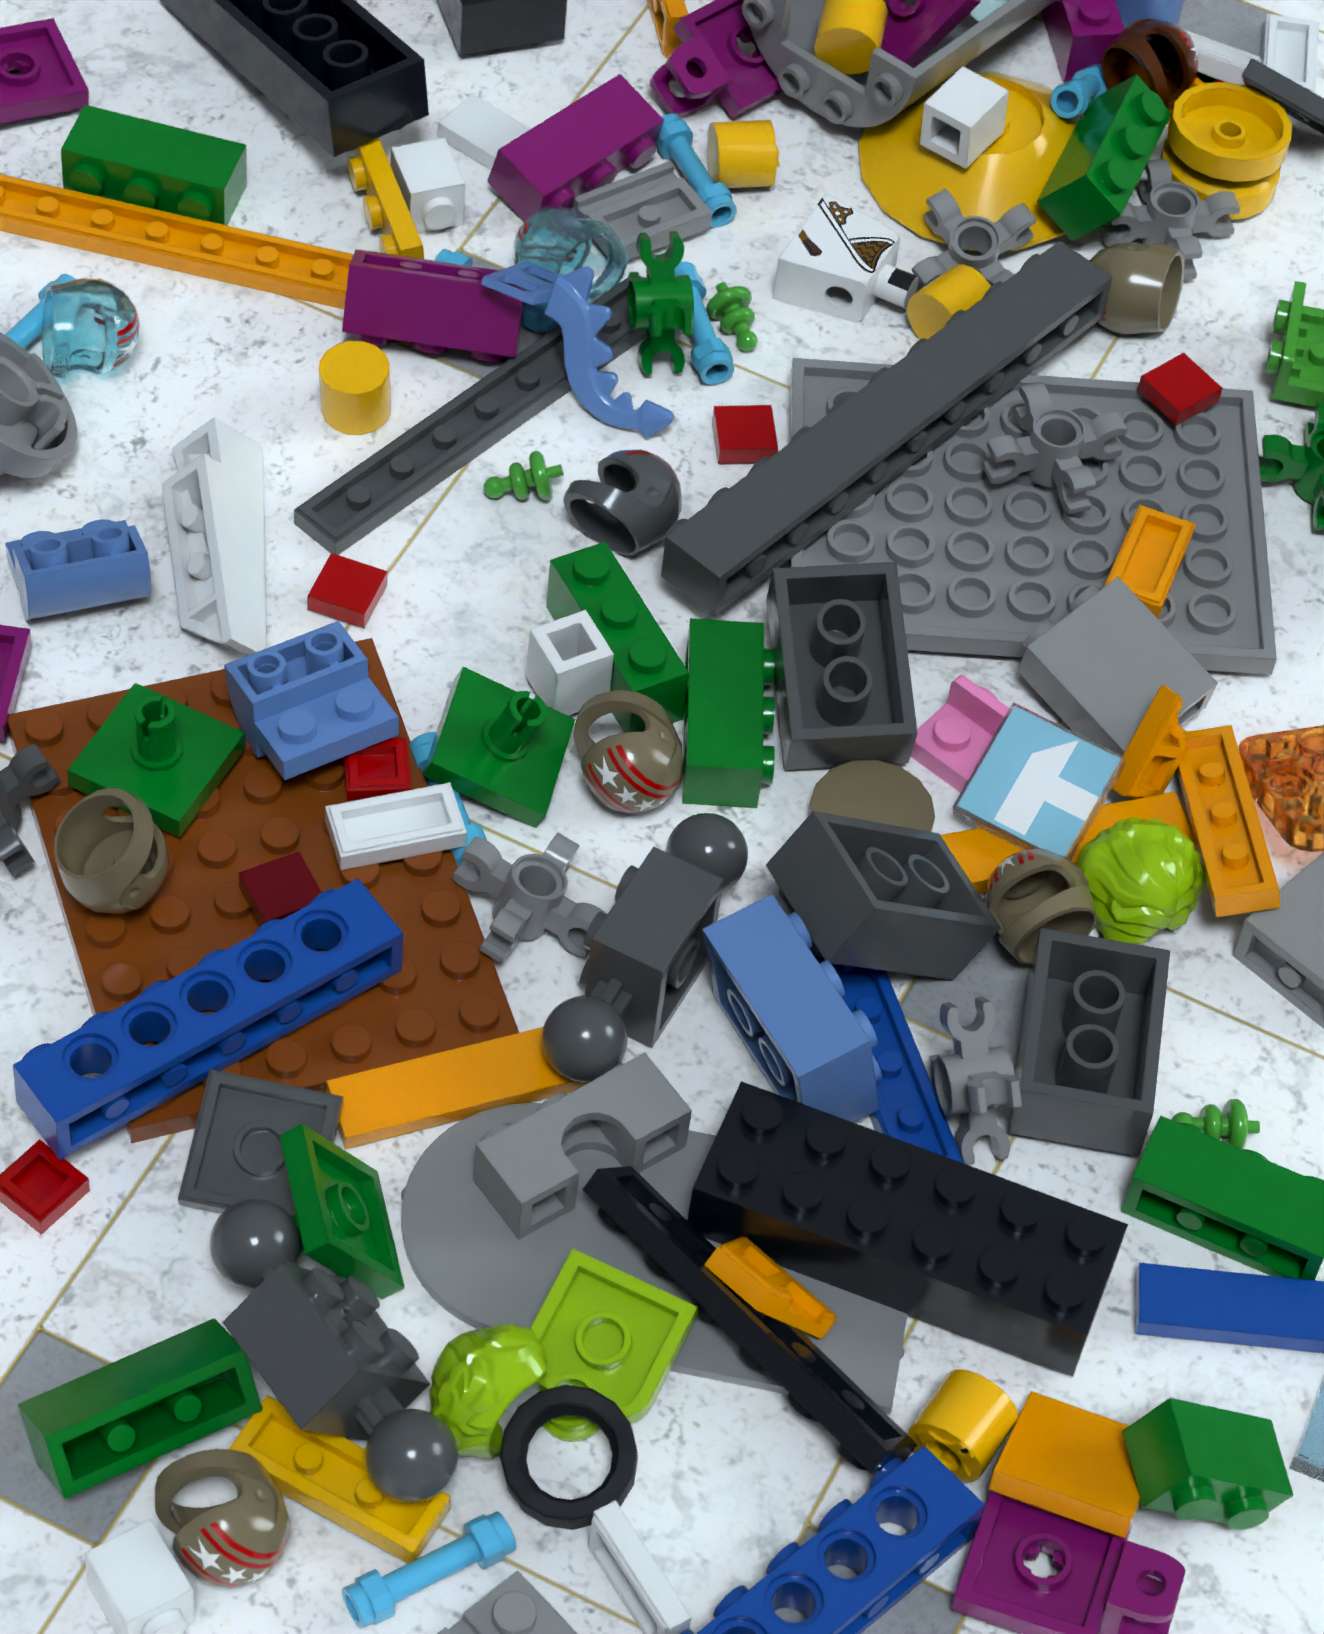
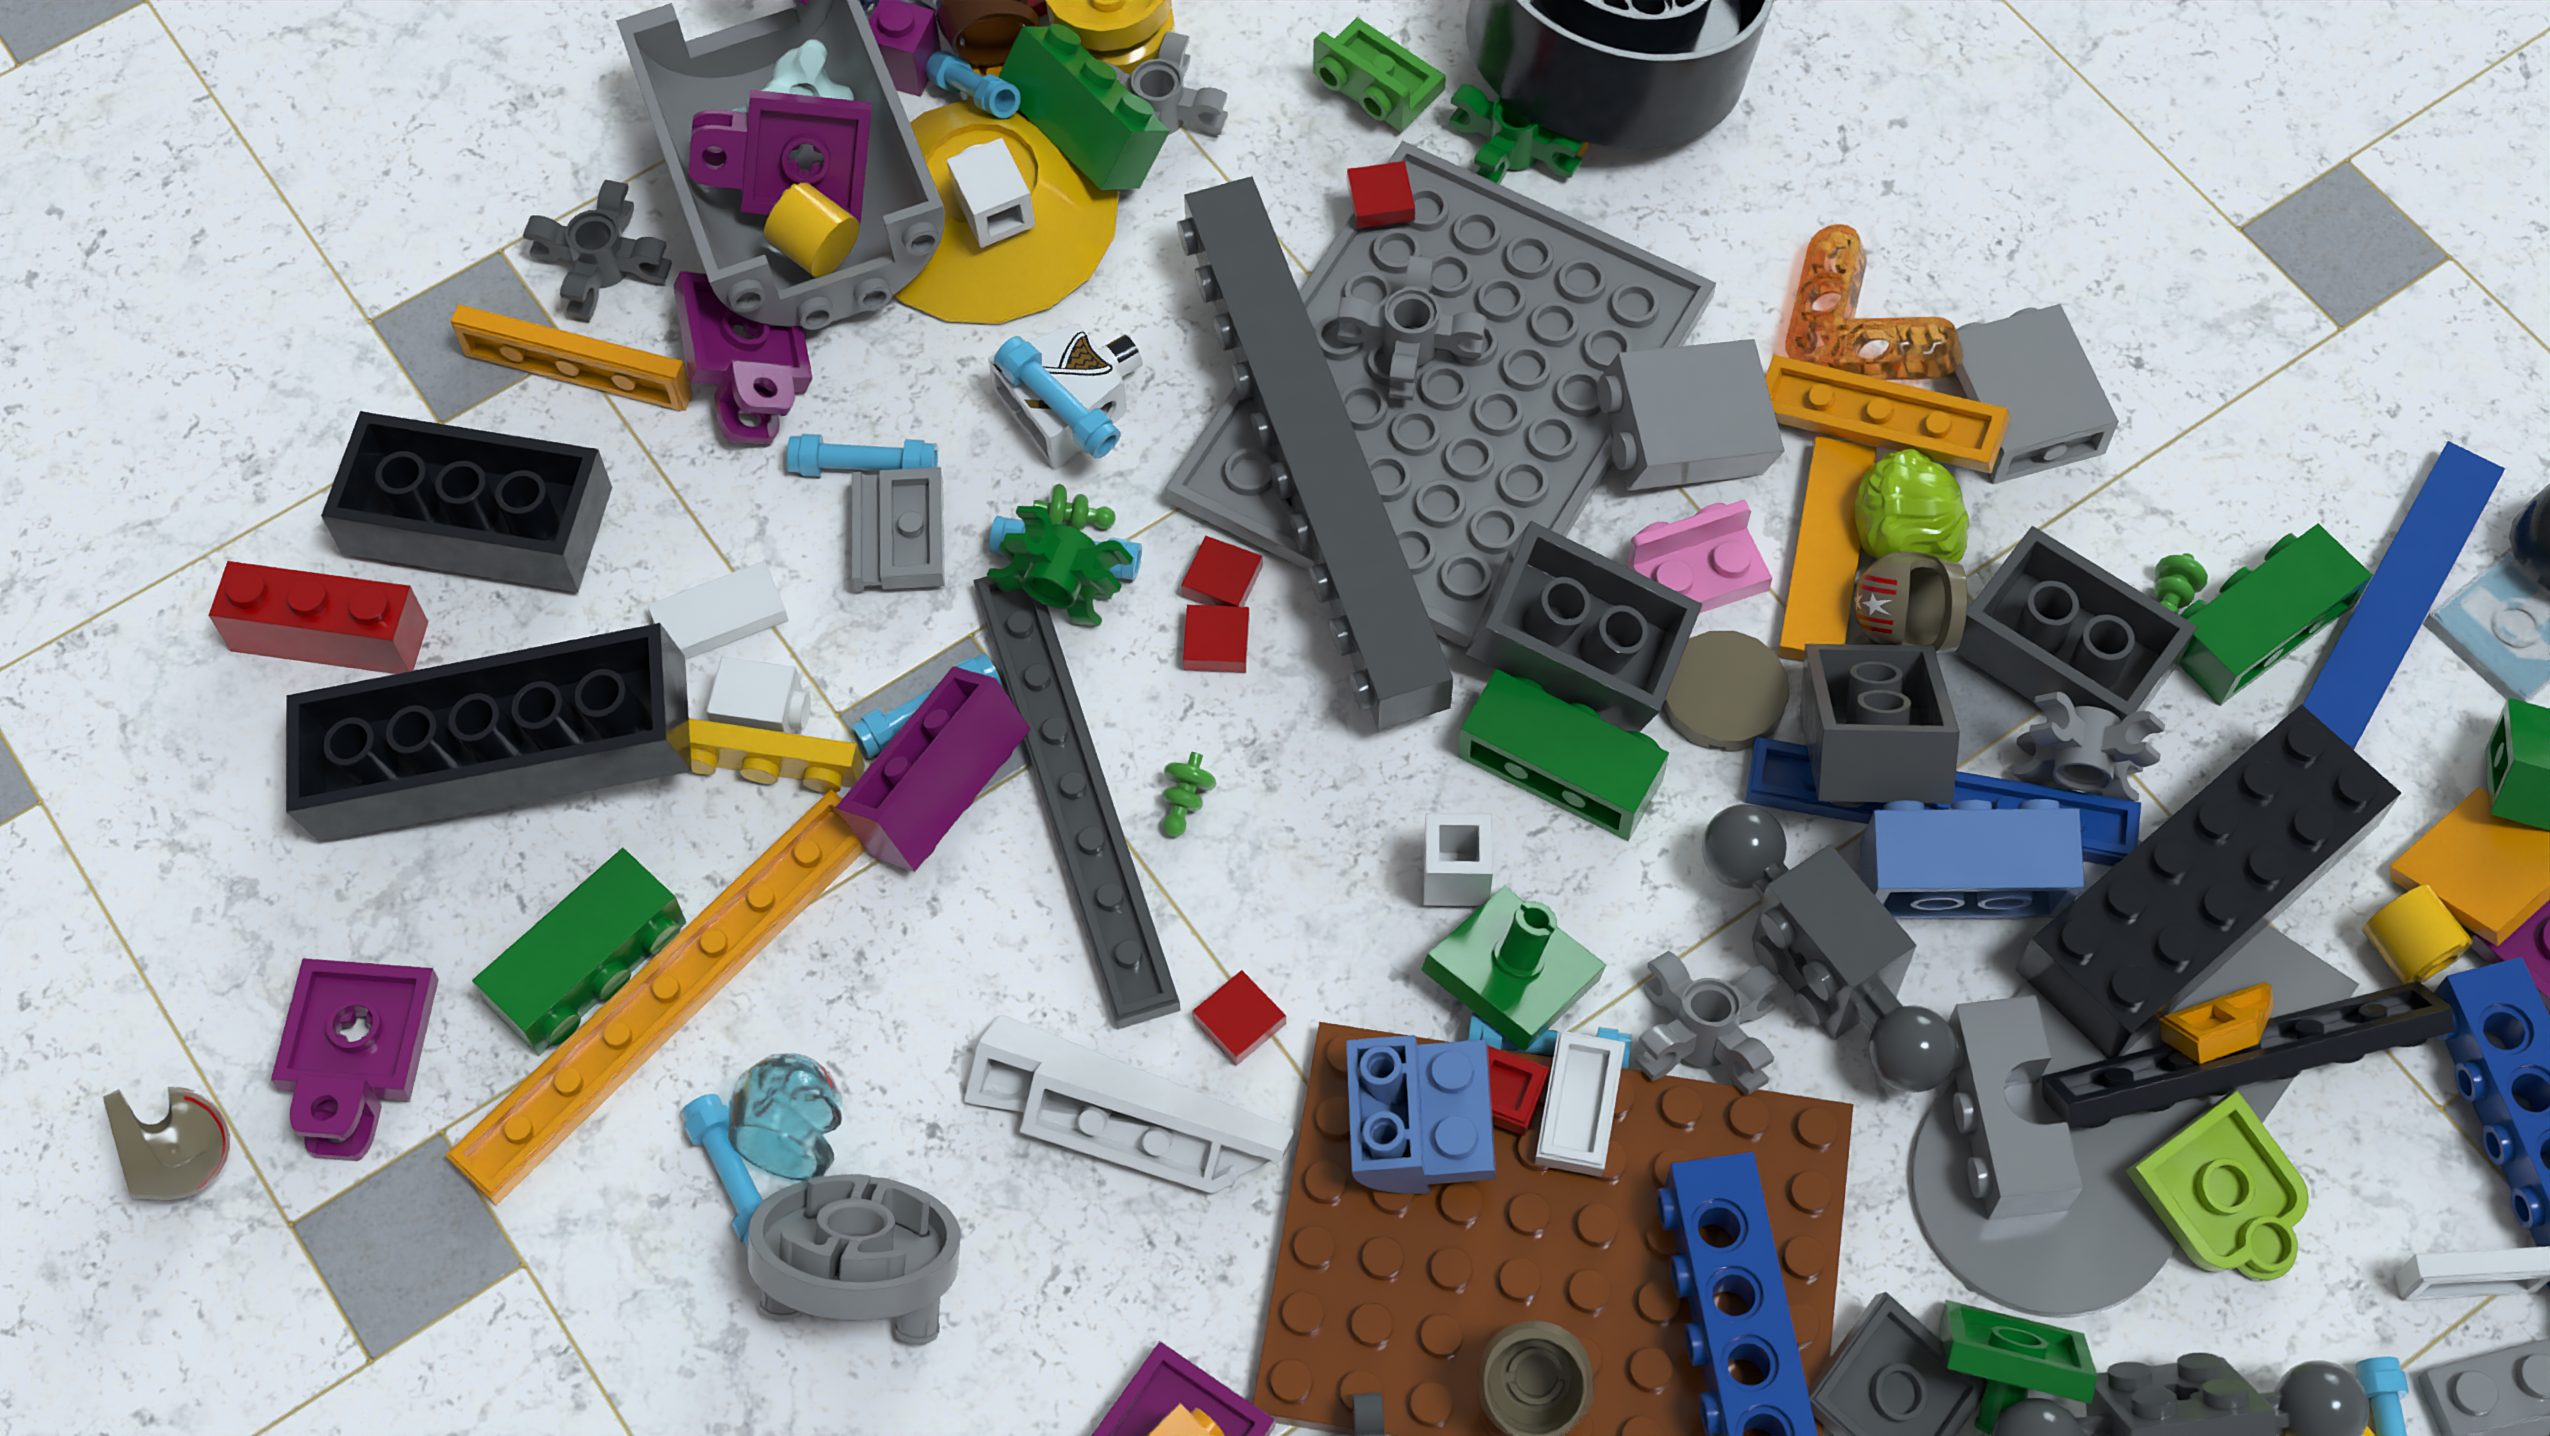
camera: 55 degrees left, 10 degrees up
medium blue brick [5,519,151,620] -> none
green tile [67,683,246,837] -> none
dark red tile [239,851,322,926] -> none
yellow piece [319,341,391,435] -> none
light orange tile [326,1027,591,1149] -> none
lime hair [429,1324,548,1459] -> none
medium blue piece [481,261,675,439] -> none
magenta brick [487,74,664,229] -> none
black tyre [500,1385,638,1530] -> none
clear light blue helmet [513,206,628,303] -> none
green brick [546,542,689,733] -> none
dark grey helmet [563,449,682,556] -> none
dark tan helmet [574,690,684,813] -> none
yellow piece [707,120,779,188] -> none
yellow piece [907,264,991,340] -> none
light grey pin [912,189,1037,293] -> none
tile [952,702,1125,861] -> none
dark tan helmet [1090,242,1185,335] -> none
light orange tile [1104,505,1196,619] -> none
light orange tile [1107,685,1187,798] -> none
none -> medium azure bar [994,336,1121,459]
none -> red tile [1183,605,1250,673]

